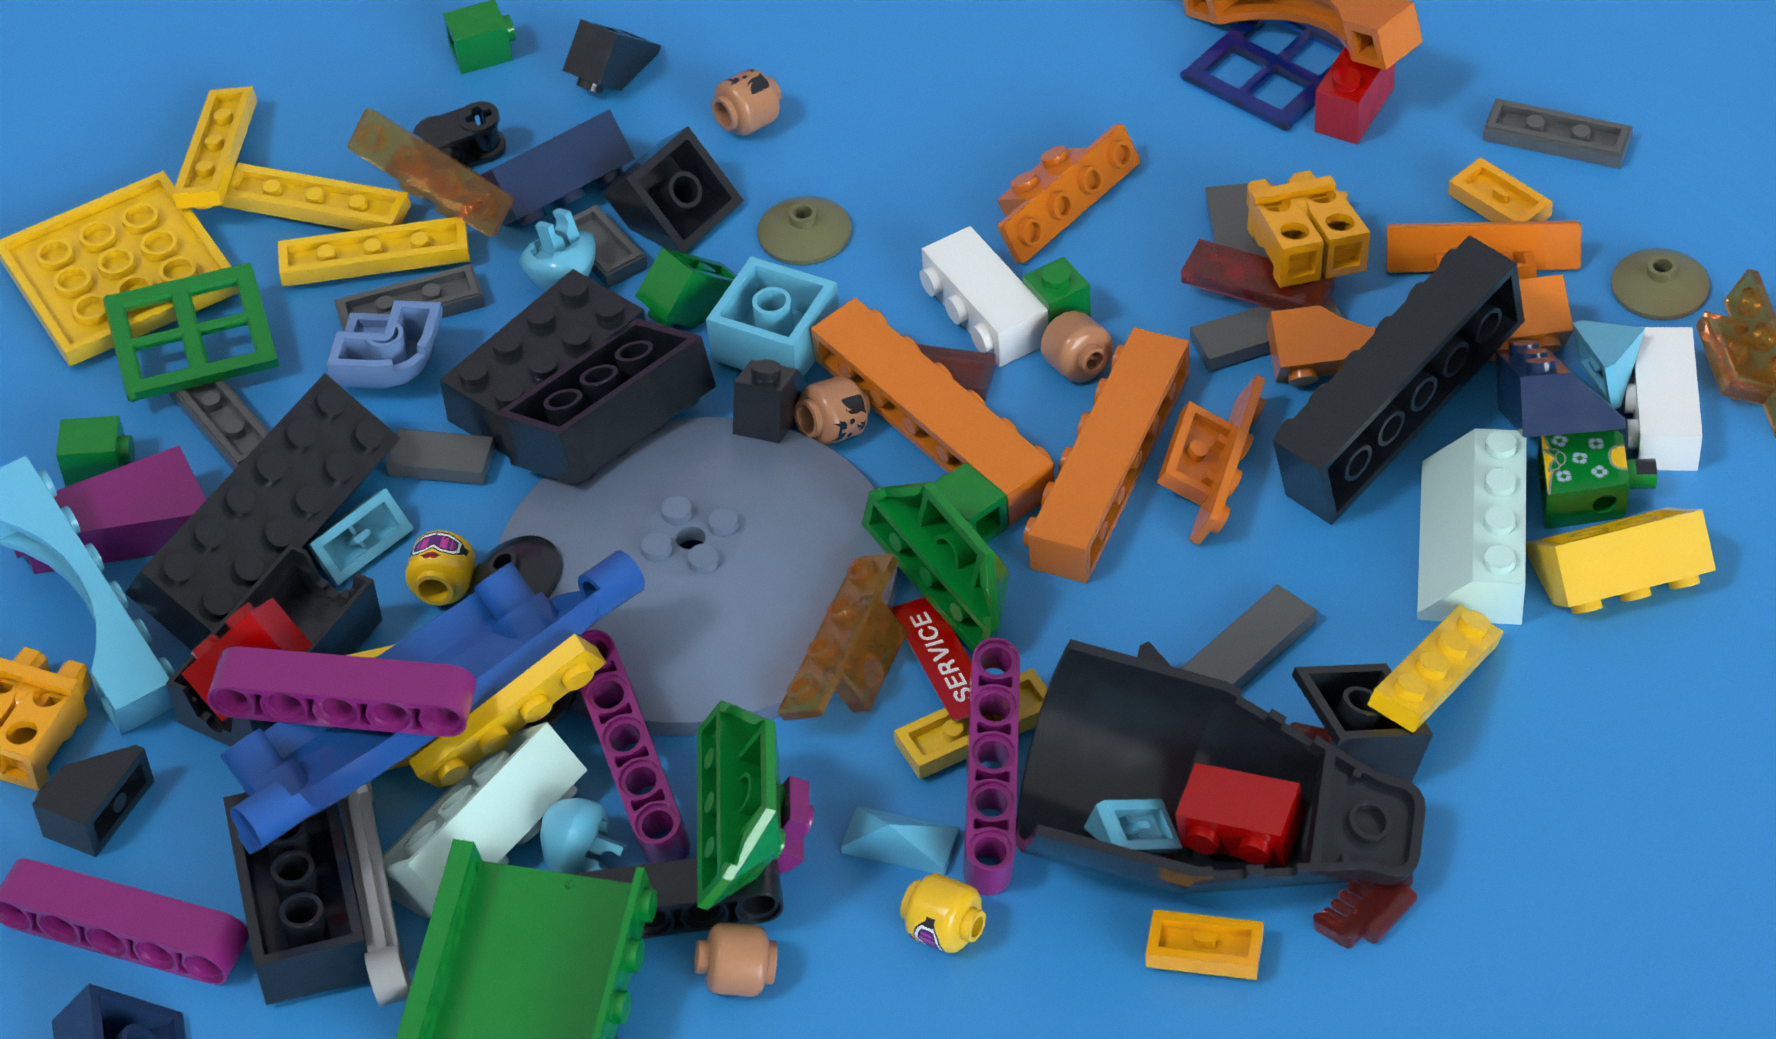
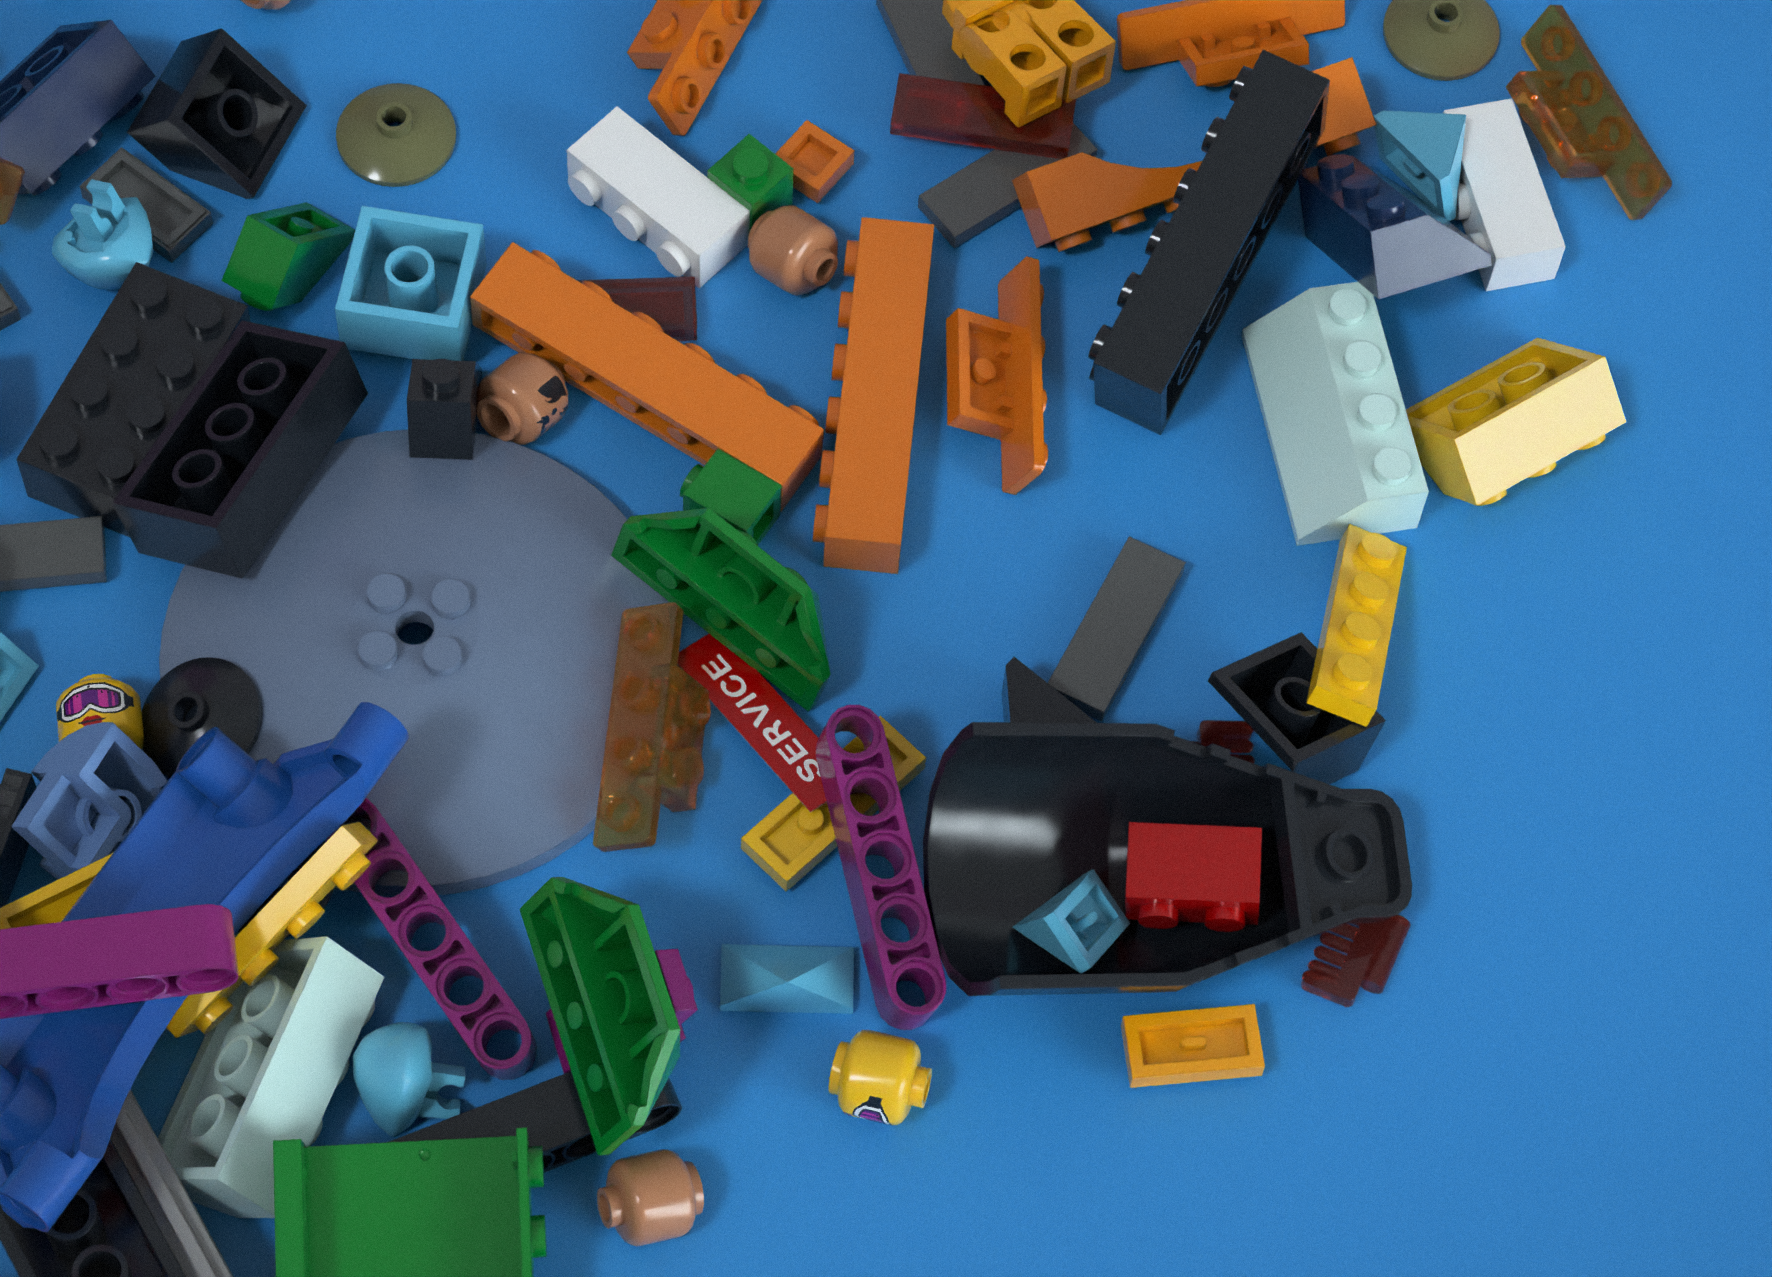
camera: 25 degrees left, 15 degrees up
green torso [1537,430,1657,529] -> none
none -> medium blue brick [11,722,168,880]
none -> orange plate [775,120,855,203]

